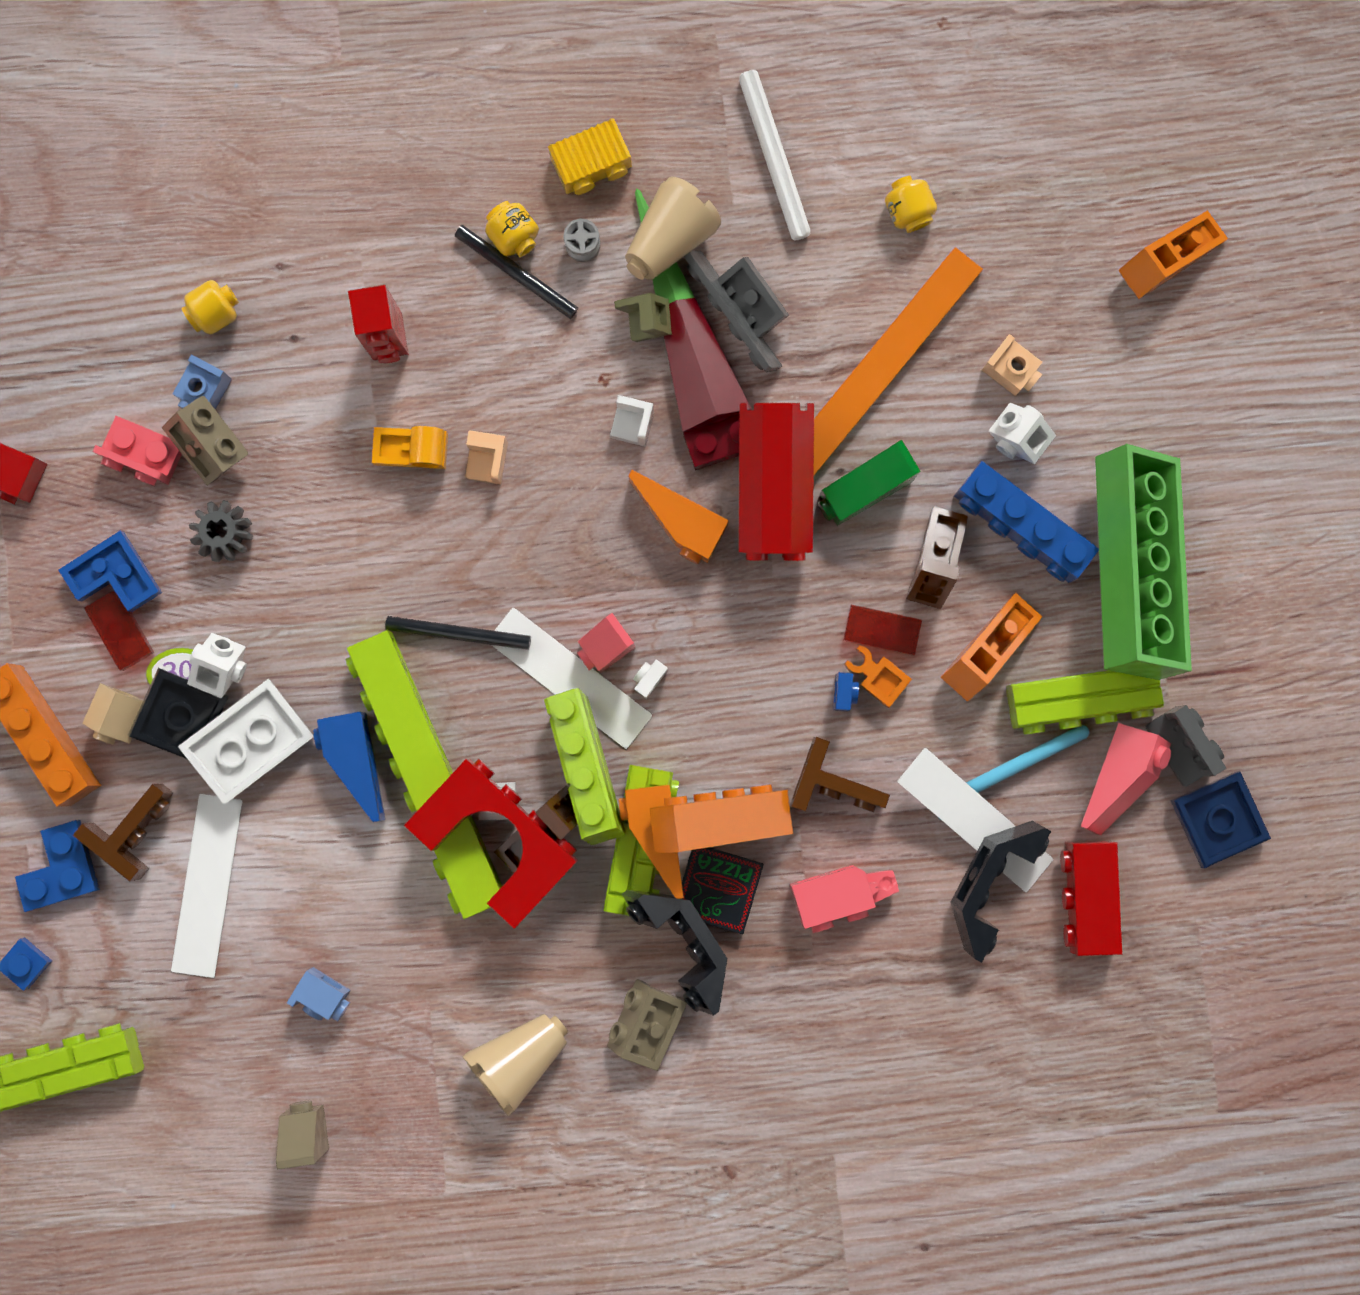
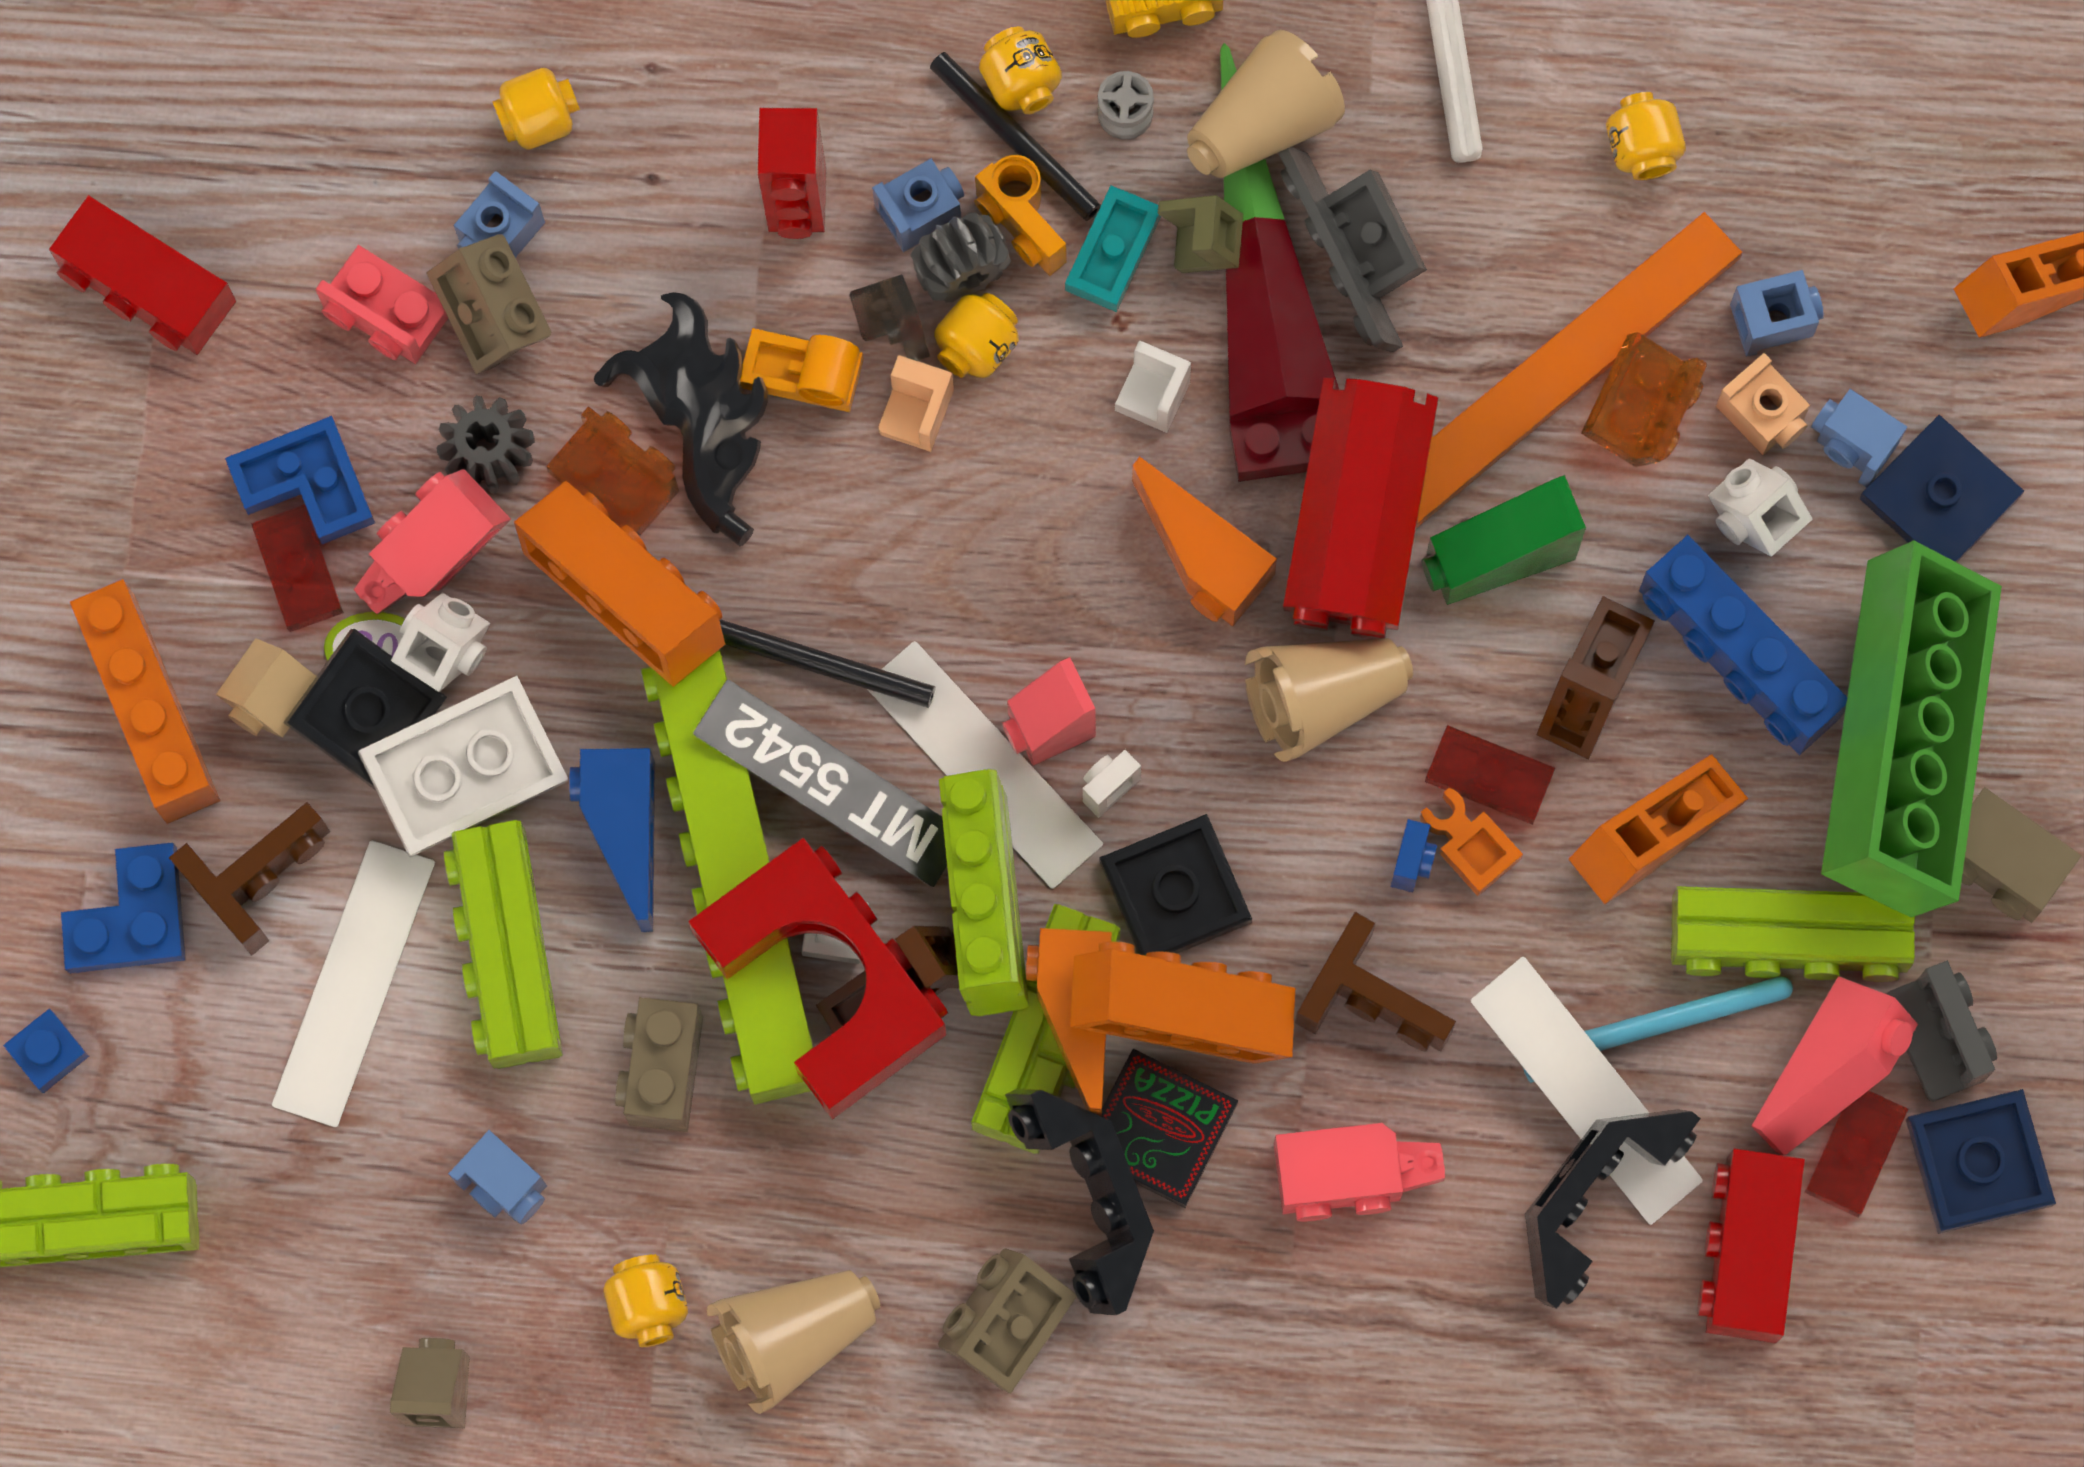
camera: 15 degrees right, 10 degrees down
none -> coral hinge [354,469,511,614]
none -> lime brick [444,820,563,1069]
none -> orange brick [514,481,725,687]
none -> clear orange bracket [546,407,679,536]
none -> black piece [594,292,768,547]
none -> yellow head [603,1254,688,1347]
none -> dark tan brick [615,997,703,1132]
none -> sticker [693,680,947,887]
none -> clear smoke bracket [849,275,930,361]
none -> medium blue brick [872,158,965,252]
none -> dark grey gear [910,212,1011,303]
none -> yellow head [934,293,1019,378]
none -> light orange plate [974,155,1067,276]
none -> teal plate [1065,185,1161,312]
none -> black tile [1099,814,1252,955]
none -> tan cone [1245,638,1413,762]
none -> clear orange bracket [1581,332,1707,467]
none -> medium blue brick [1730,270,1824,357]
none -> clear red plate [1804,1091,1909,1218]
none -> medium blue brick [1811,389,1907,488]
none -> dark blue plate [1859,415,2024,562]
none -> dark tan brick [1961,787,2082,923]

